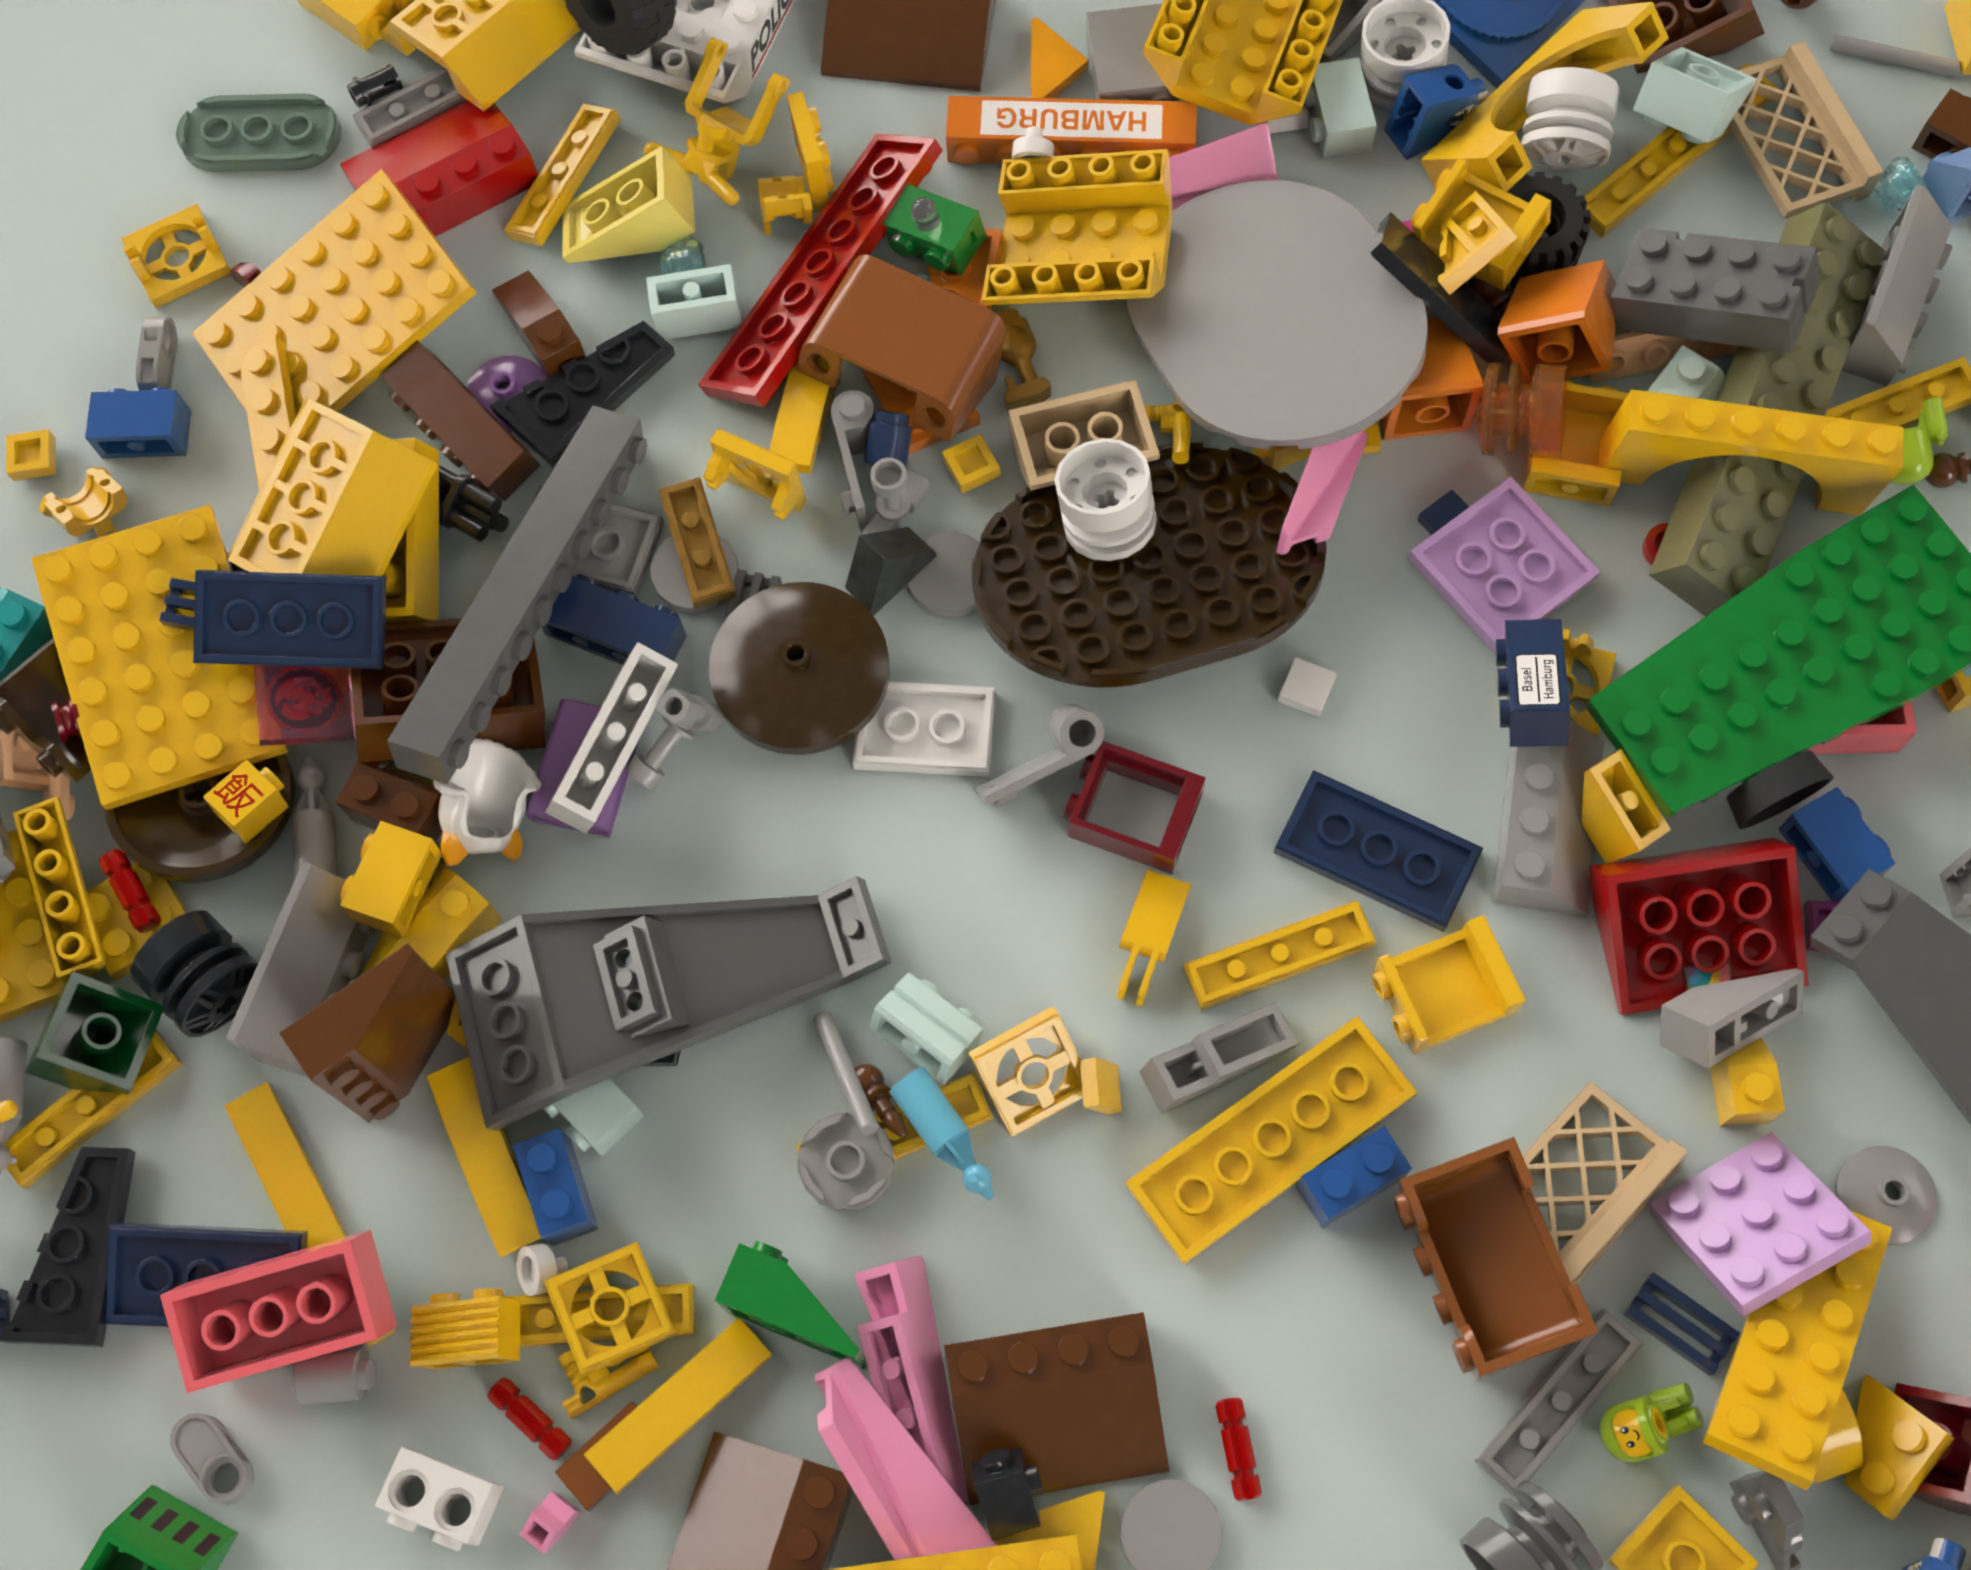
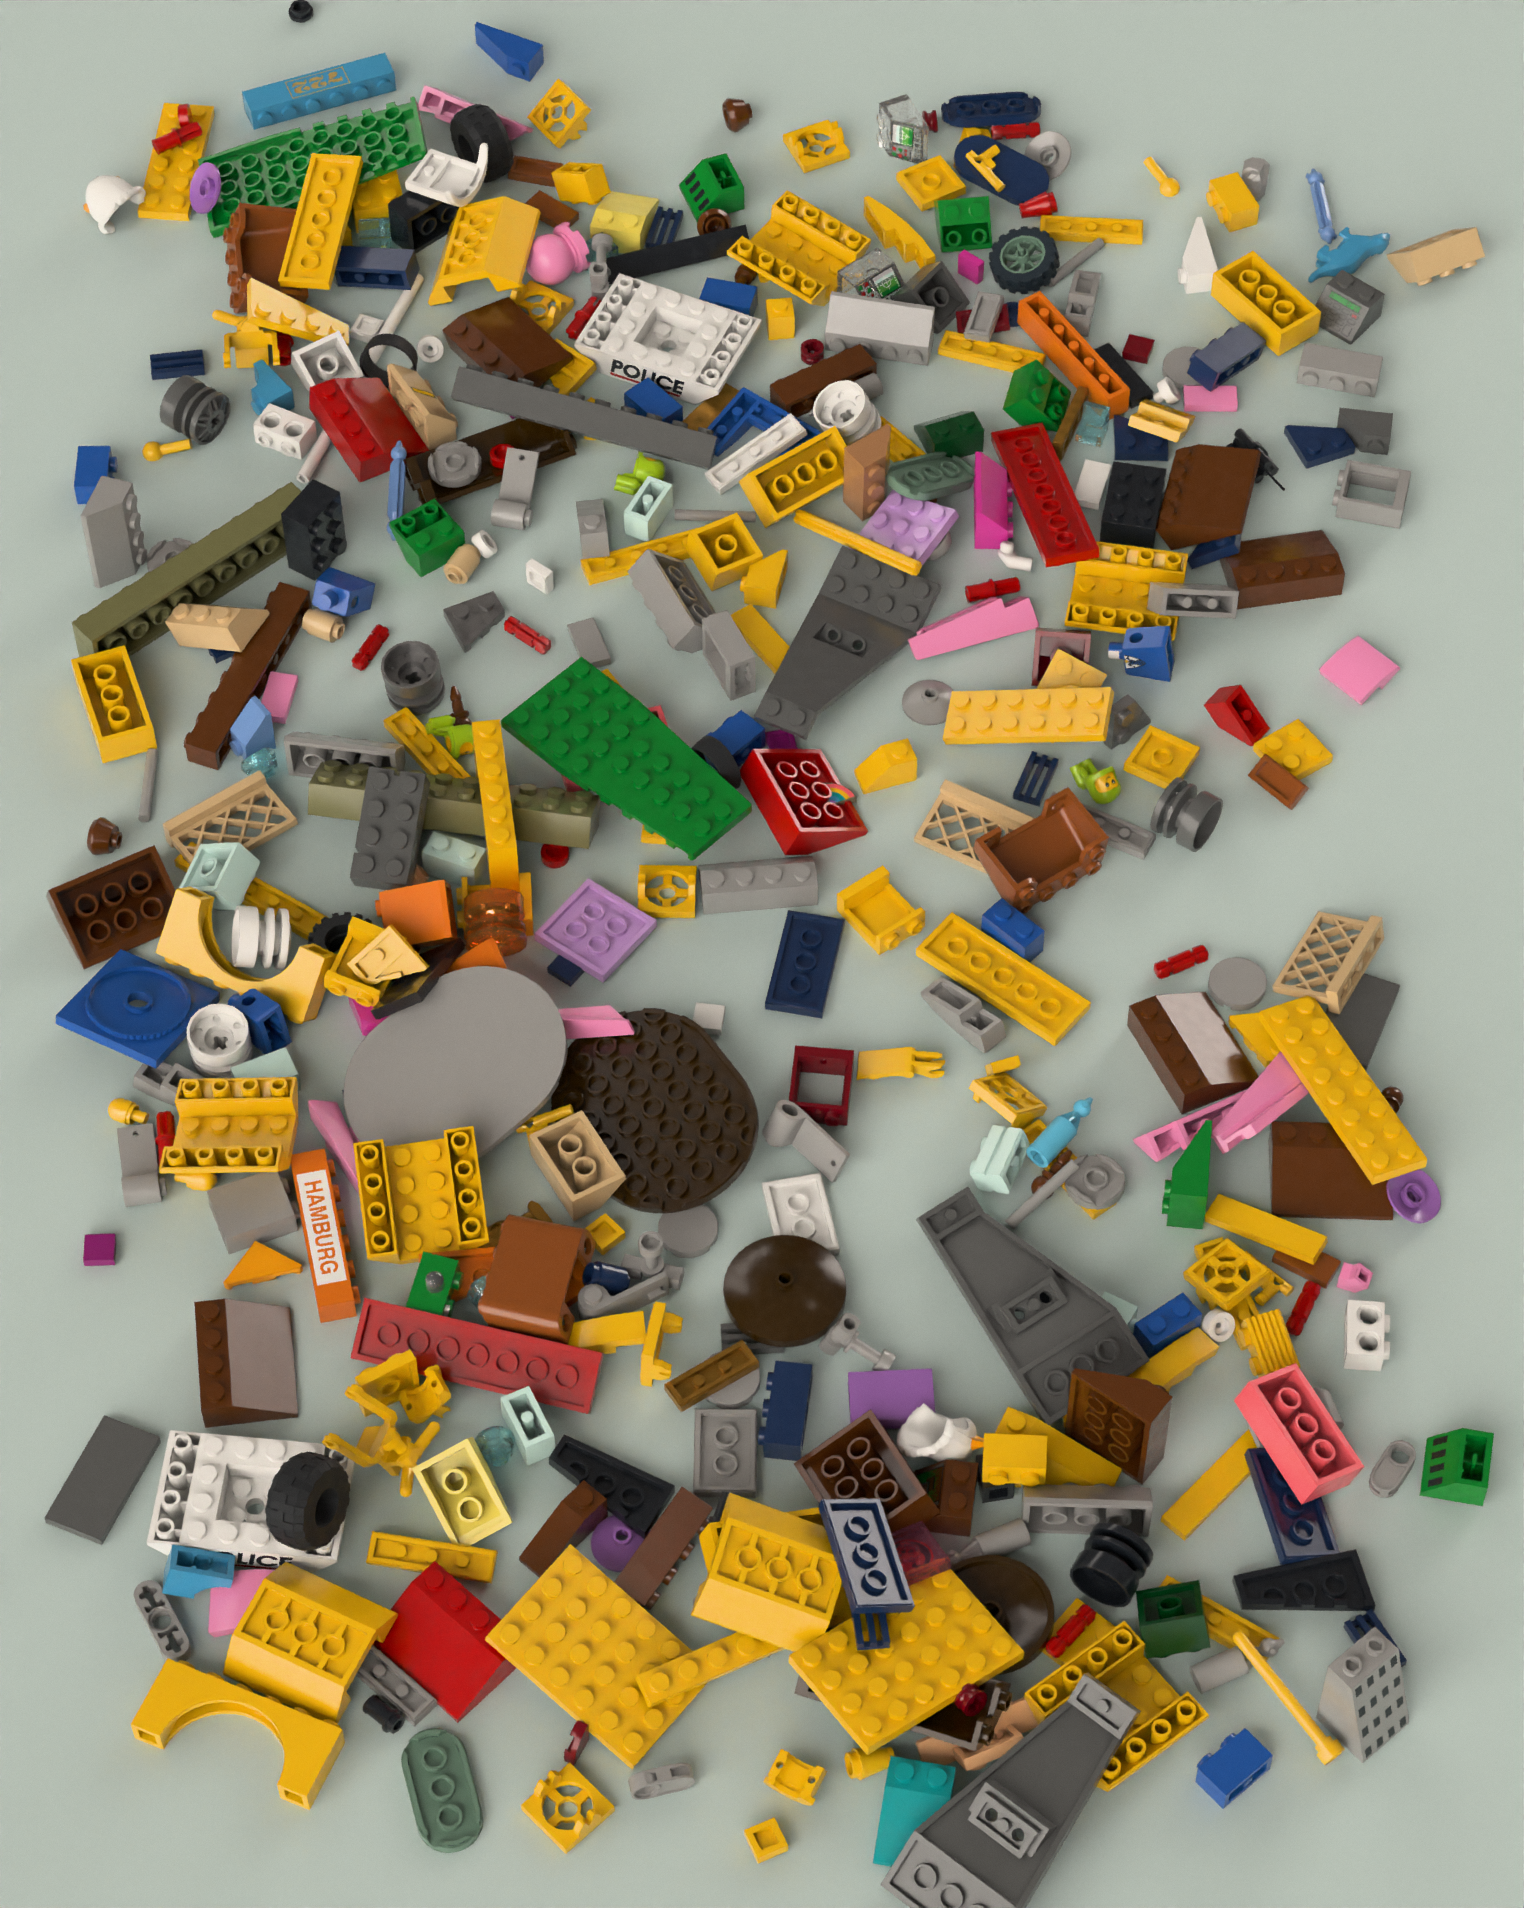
camera: 110 degrees left, 15 degrees down
blue brick [85,387,191,458] -> none
yellow brick [203,759,289,844] -> none
dark grey brick [387,406,647,784] -> none
white brick [545,642,678,834] -> none
pearl dark grey slope [845,527,937,616] -> none
black brick [972,1448,1044,1541] -> none
white tile [1012,126,1055,159] -> none
white wheel [1054,438,1157,561] -> none
yellow tile [1183,900,1376,1011] -> none
dark blue brick [1496,619,1570,747] -> none
yellow slope [1581,749,1671,863] -> none
lavender plate [1649,1132,1871,1317] -> none
light grey slope [1660,968,1804,1069] -> none

